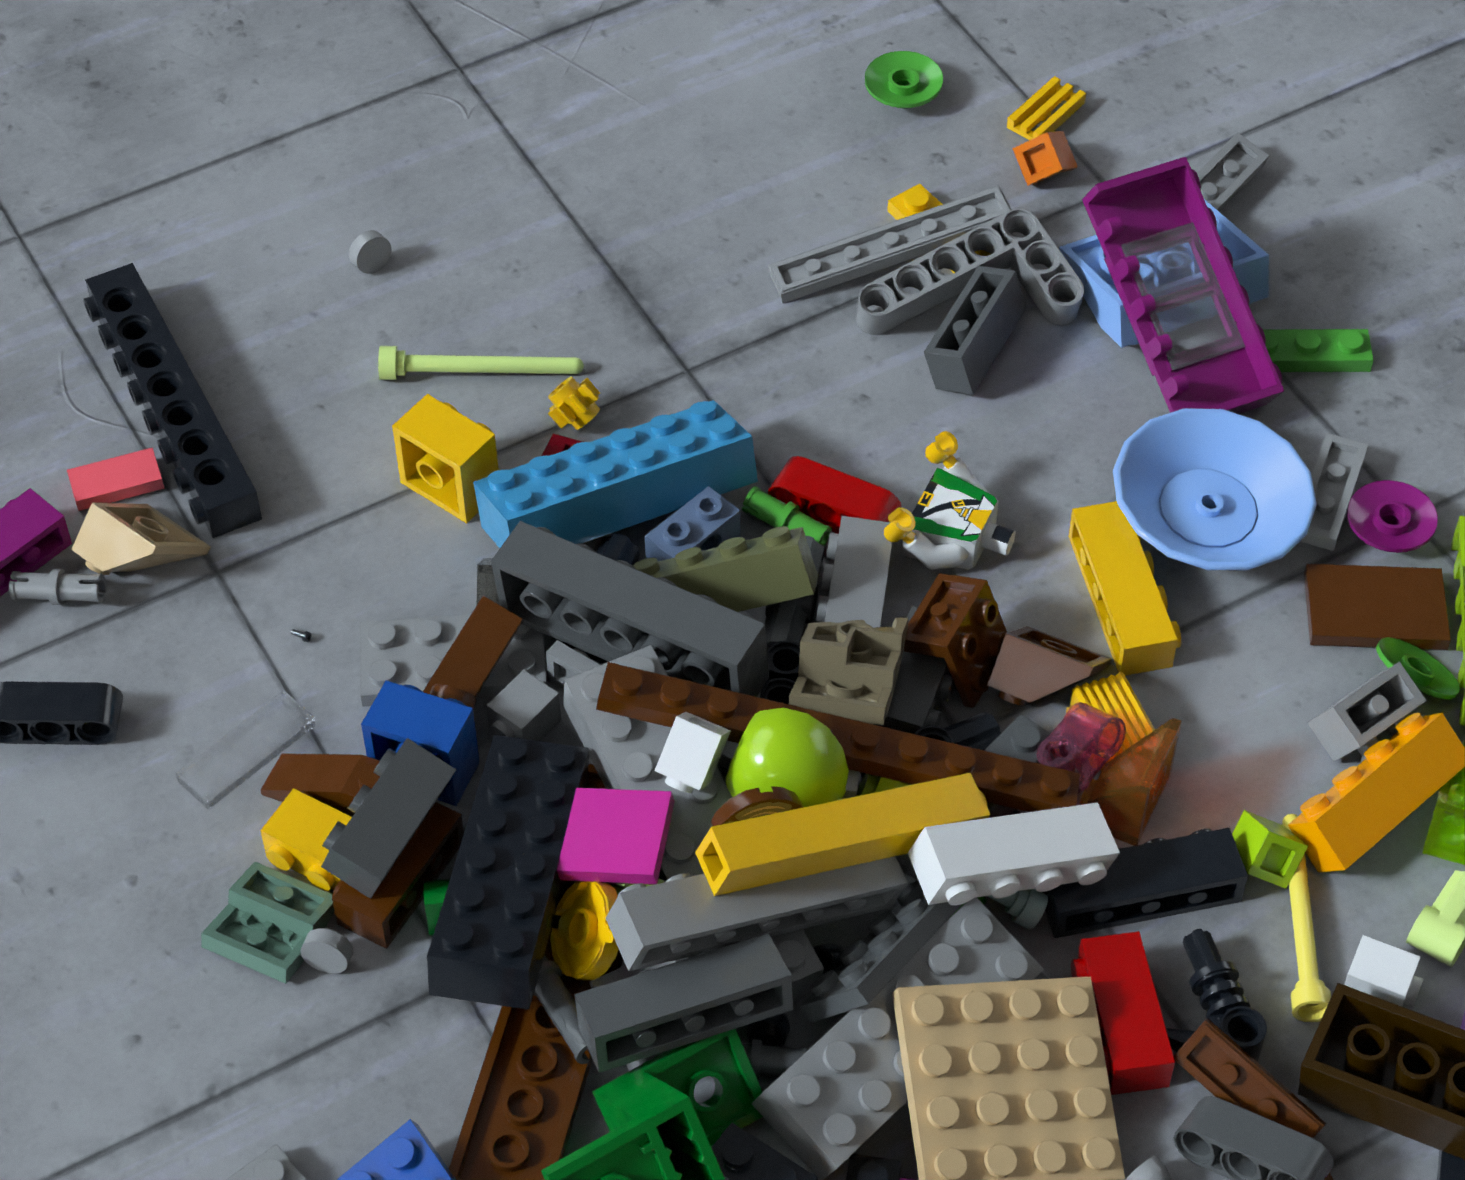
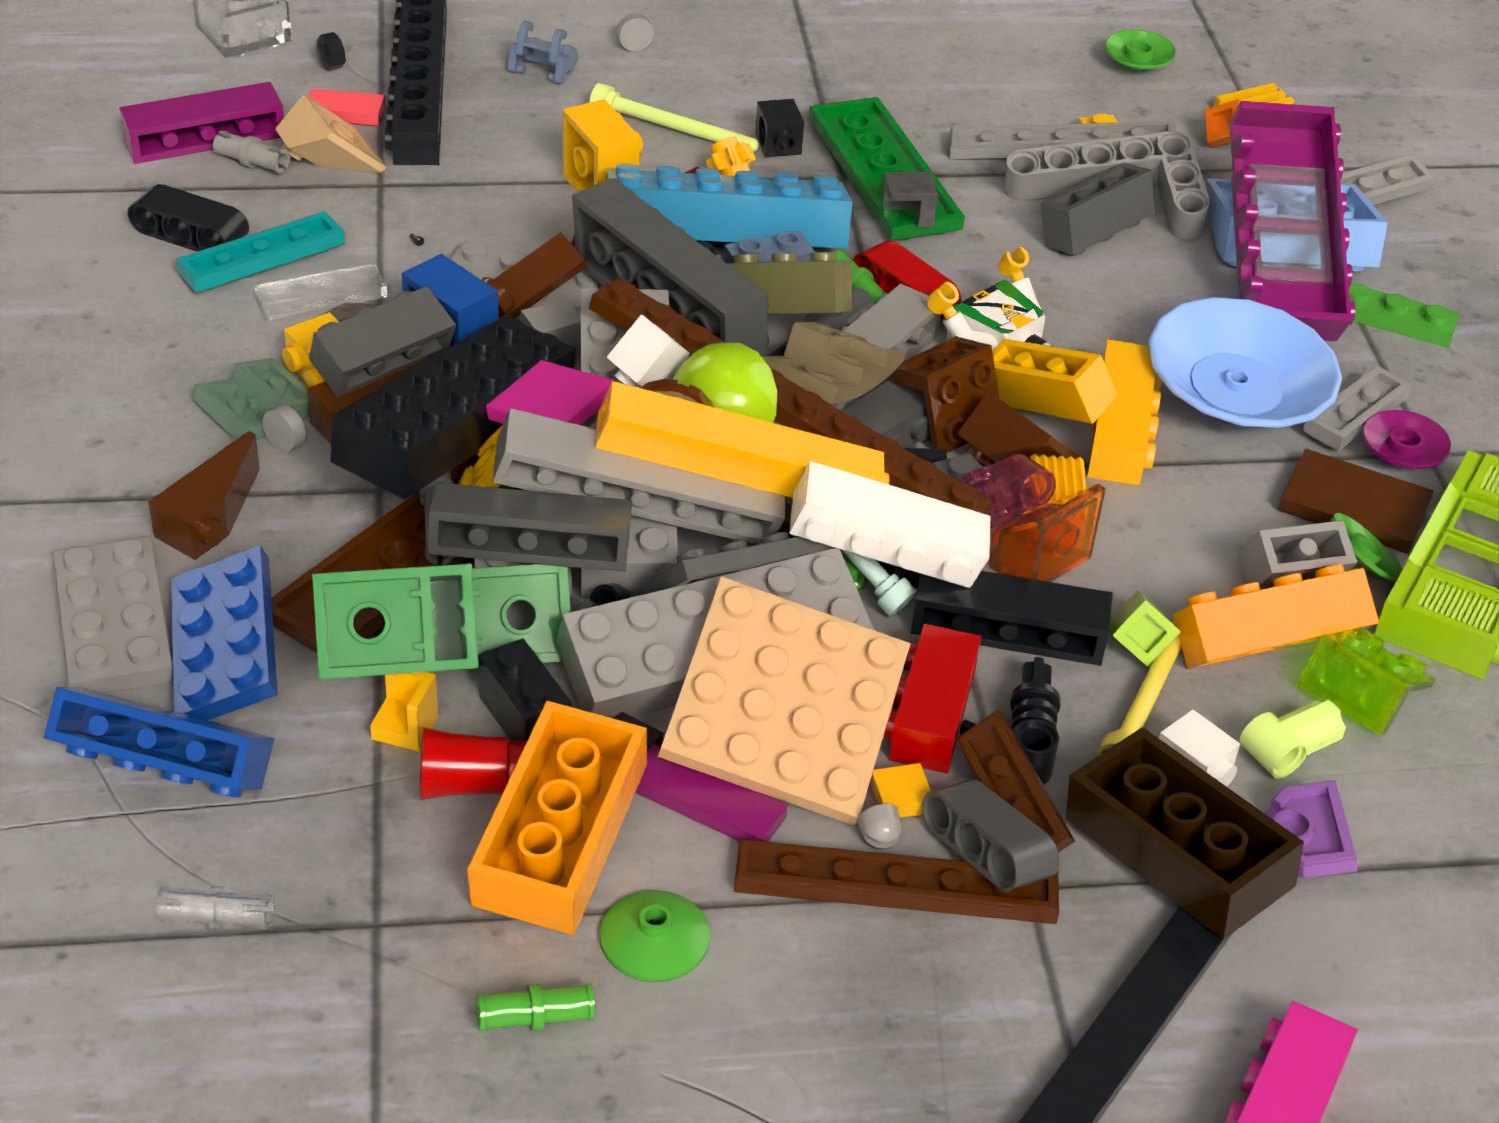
camera: 20 degrees right, 10 degrees down
none -> reddish brown slope [149,431,260,560]
none -> teal plate [176,211,345,293]
none -> black tile [315,32,346,71]
none -> sand blue piece [508,21,578,85]
none -> black brick [755,99,804,157]
none -> green plate [809,97,965,240]
none -> yellow tile [870,763,931,818]
none -> flat silver panel [882,172,938,227]
none -> yellow brick [992,339,1118,424]

